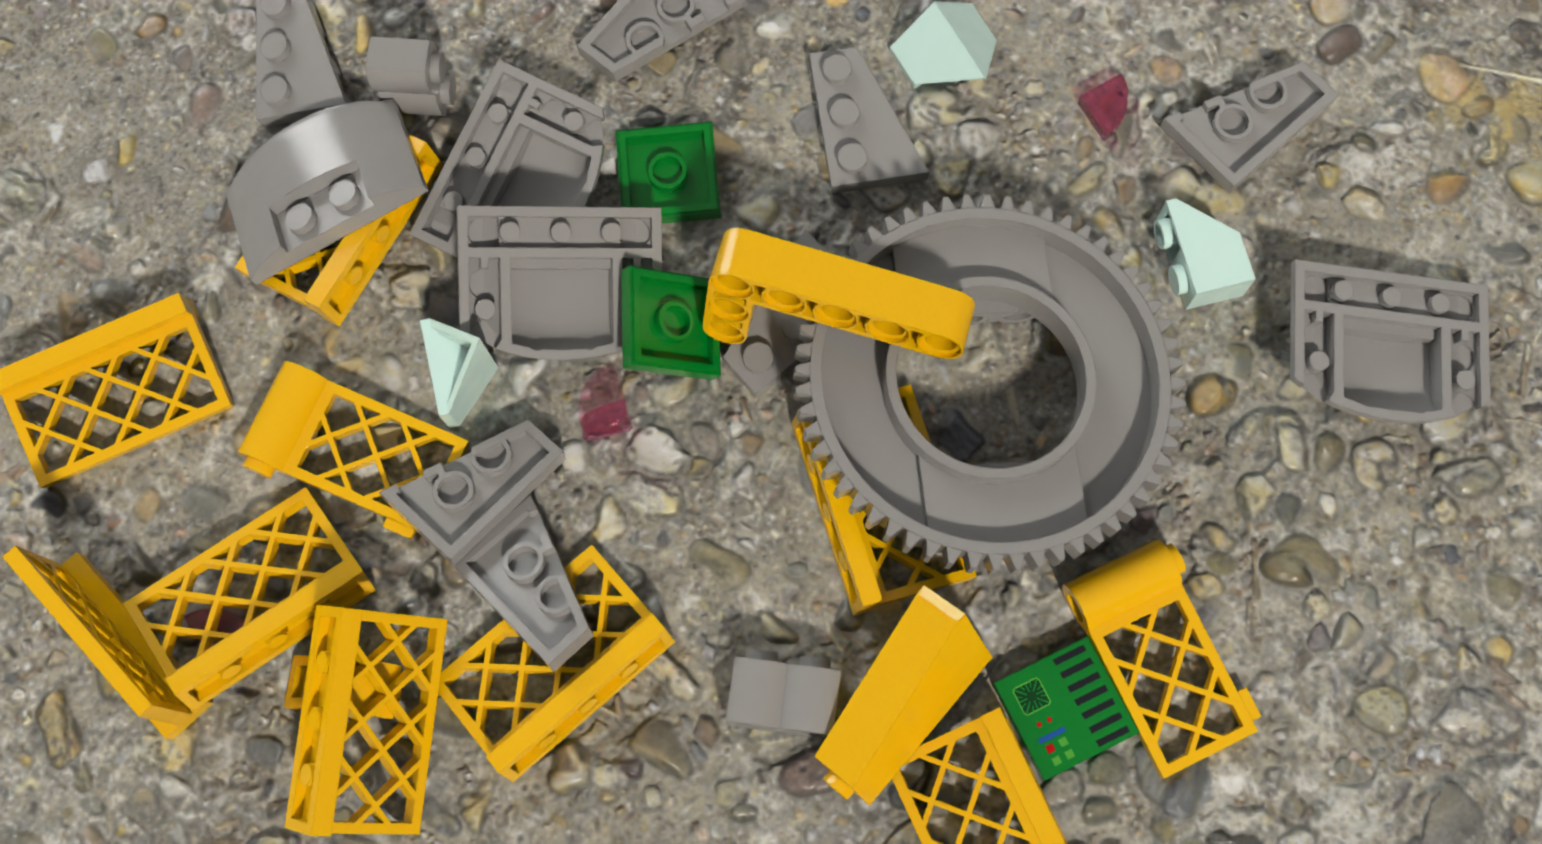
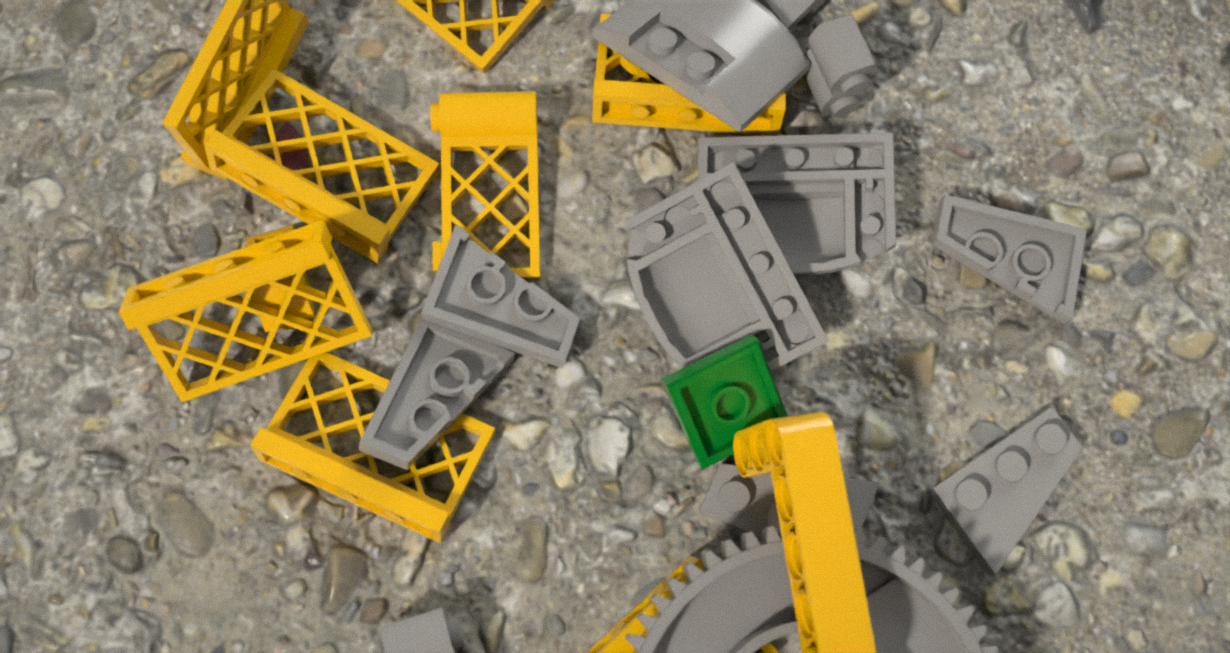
camera: 55 degrees right, 0 degrees up
light aqua slope [420,318,498,429] -> none
clear pink tile [580,399,633,441] -> none
green tile [616,121,721,224] -> none
light aqua slope [890,1,997,89] -> none

